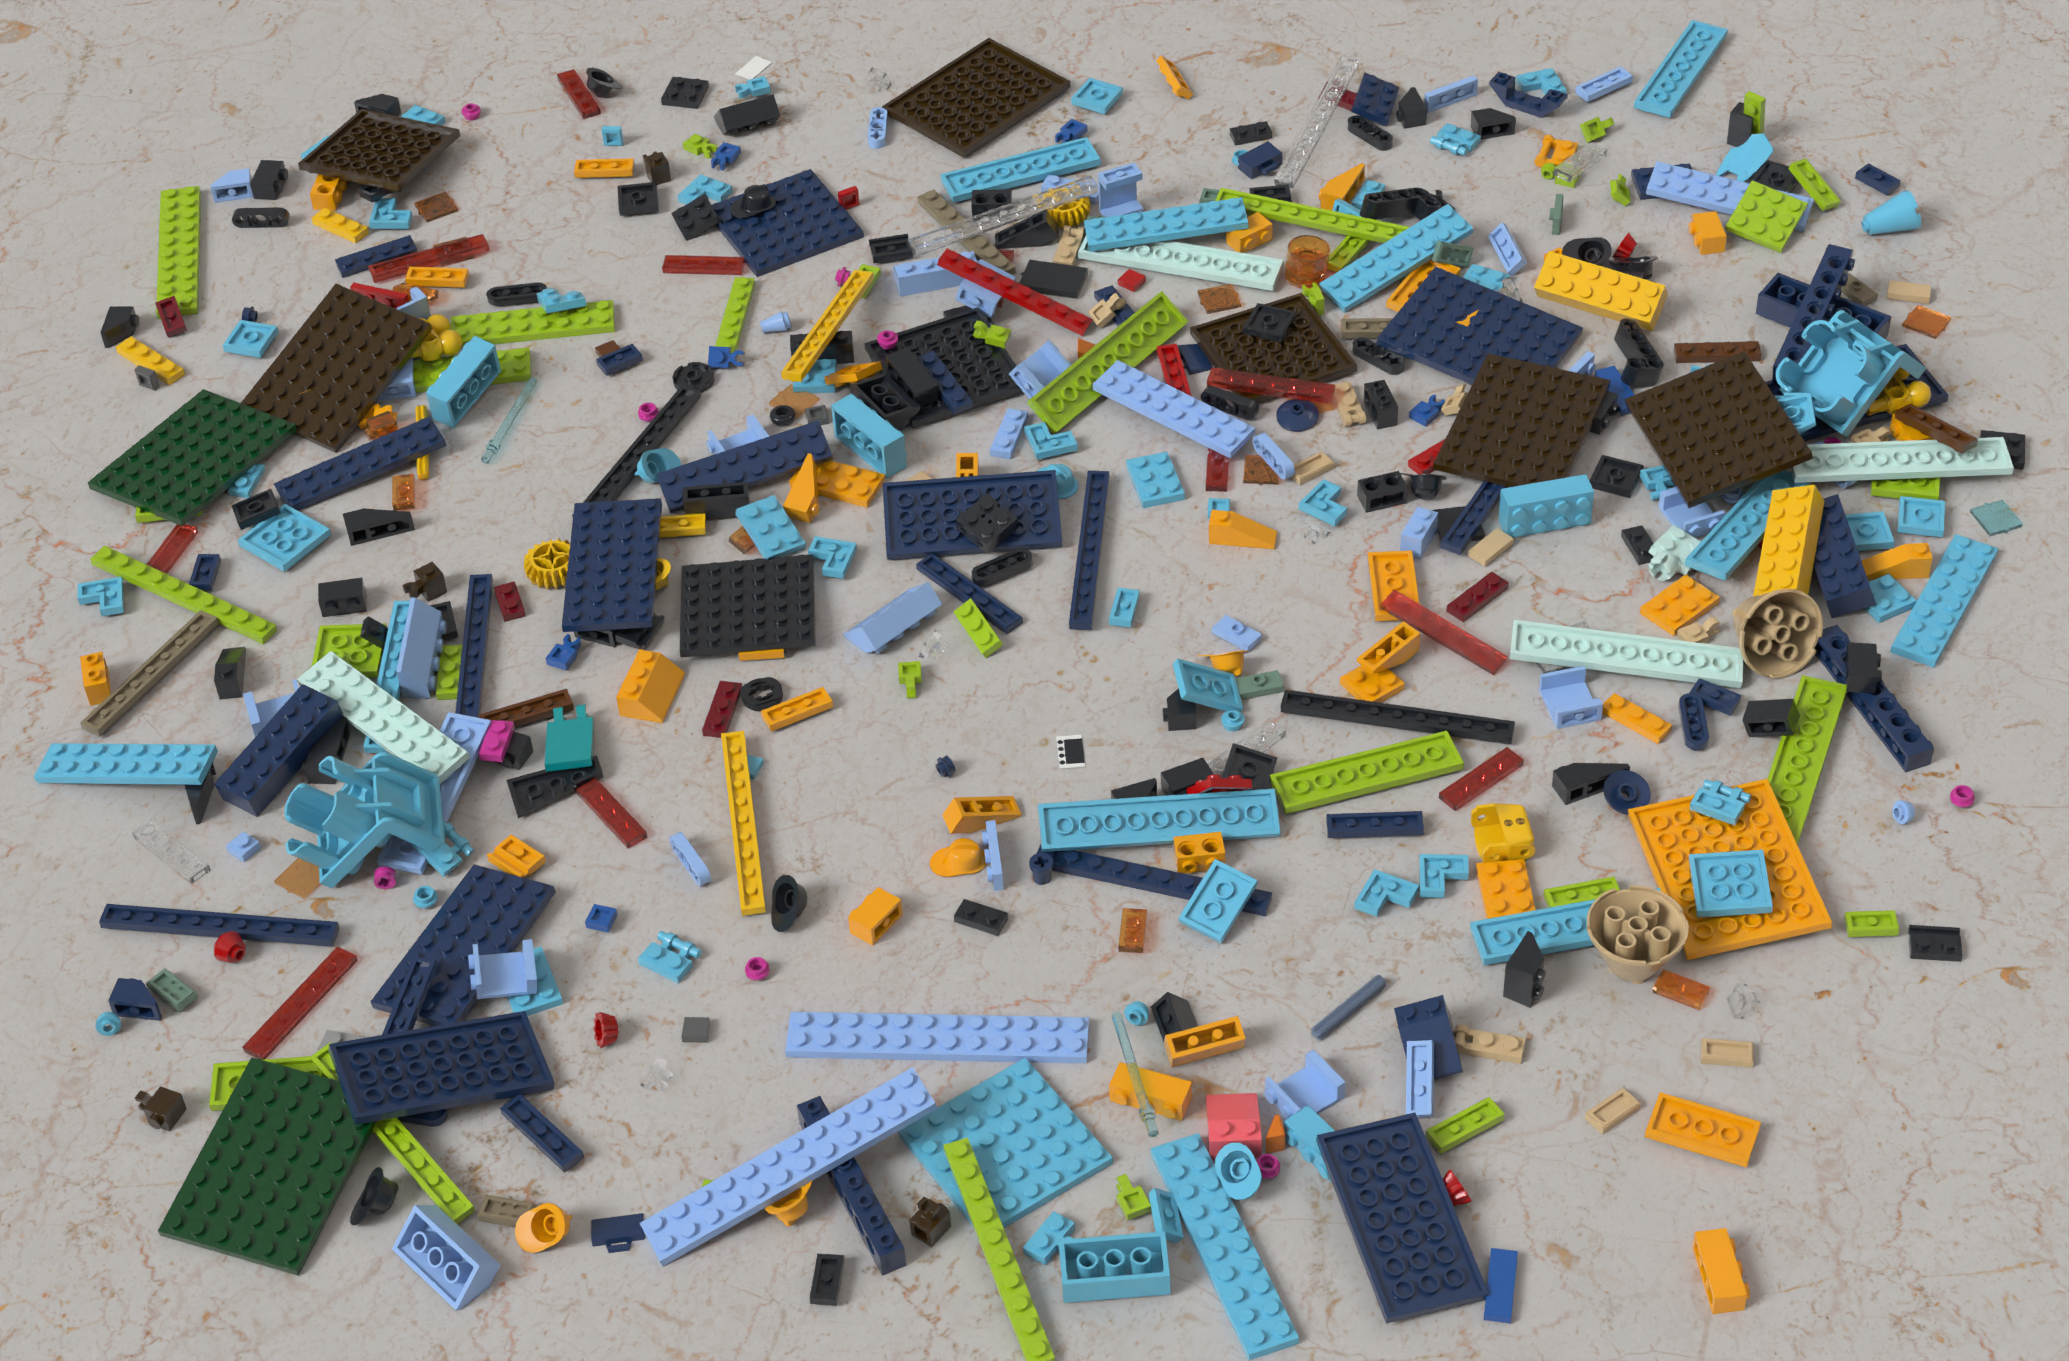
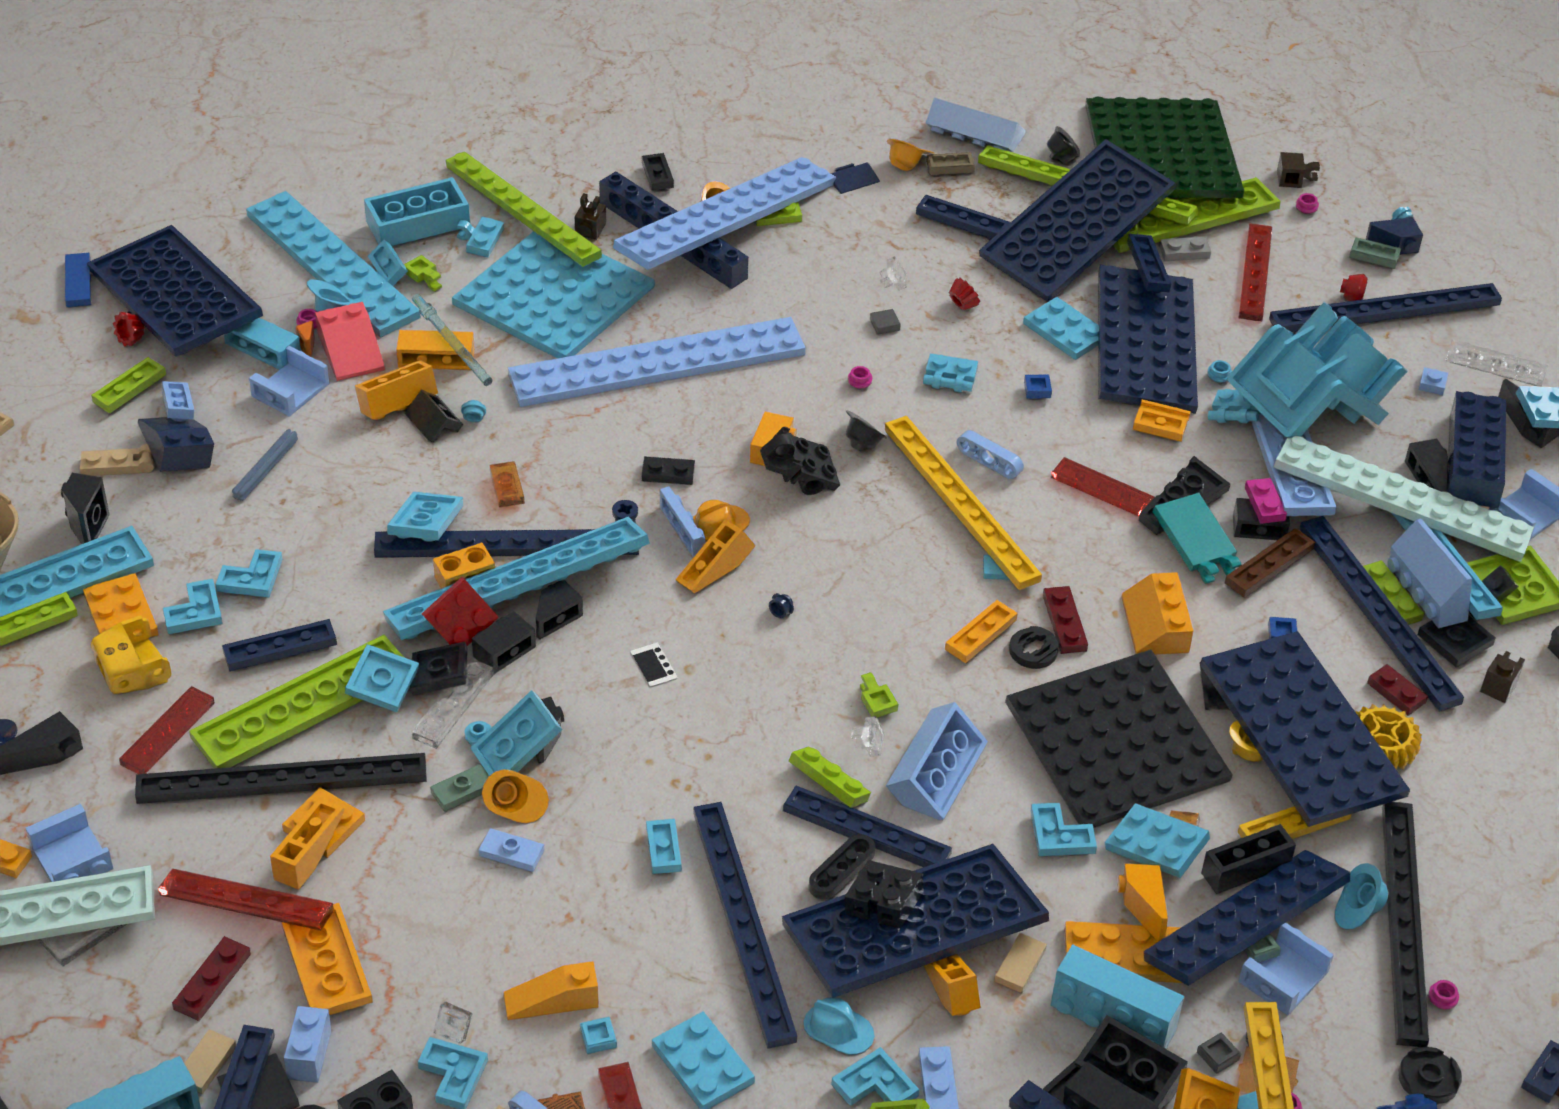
camera: 155 degrees right, 0 degrees up
light blue panel [468,939,537,999] -> none
none -> medium azure plate [345,644,419,712]
none -> black plate [760,427,841,495]
none -> dark pink plate [1296,193,1319,214]

